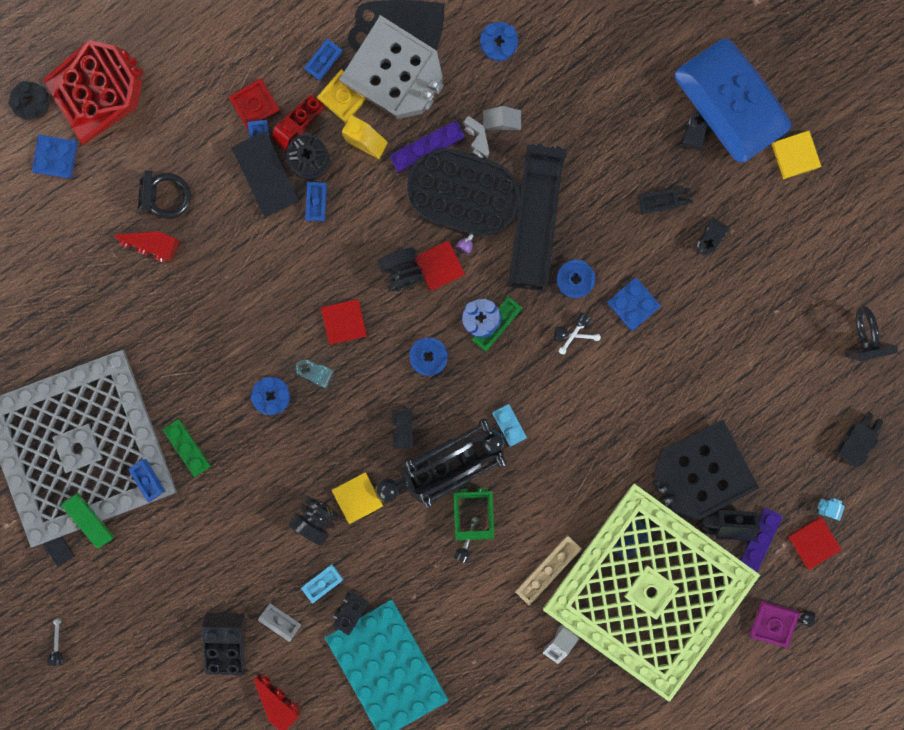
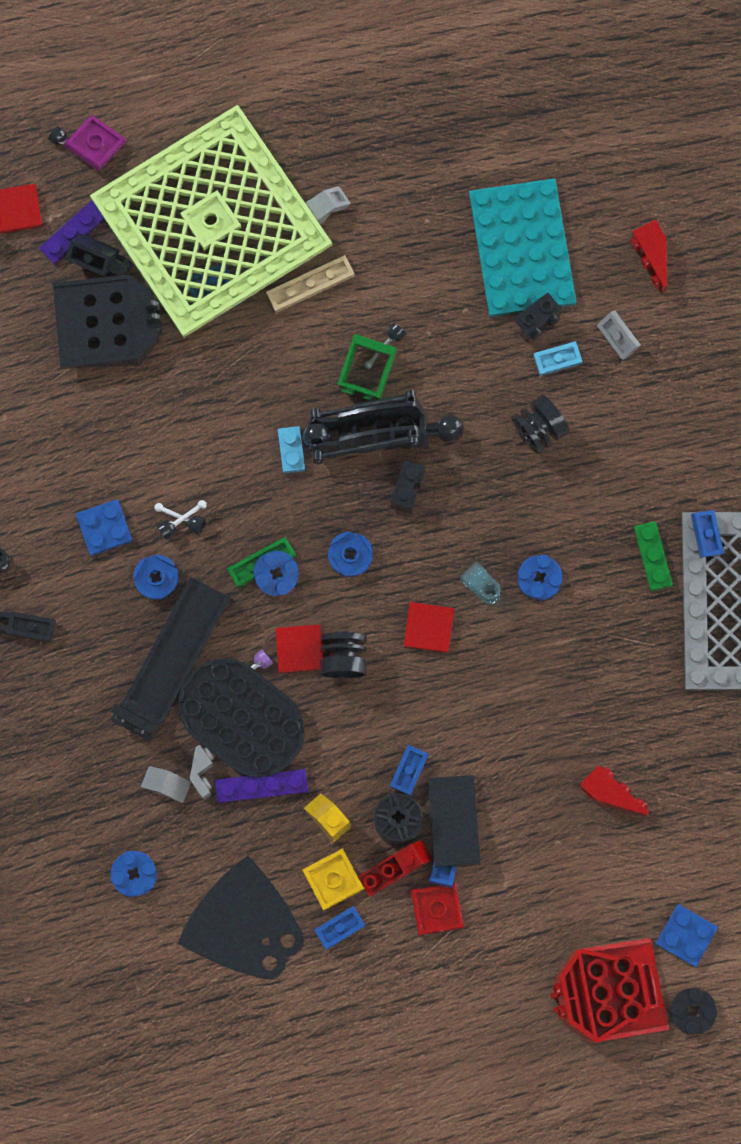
camera: 160 degrees left, 10 degrees down
black tile [137,170,191,219] -> none
black slope [201,613,246,675] -> none
yellow tile [332,472,383,524] -> none
light grey hinge [339,15,444,120] -> none

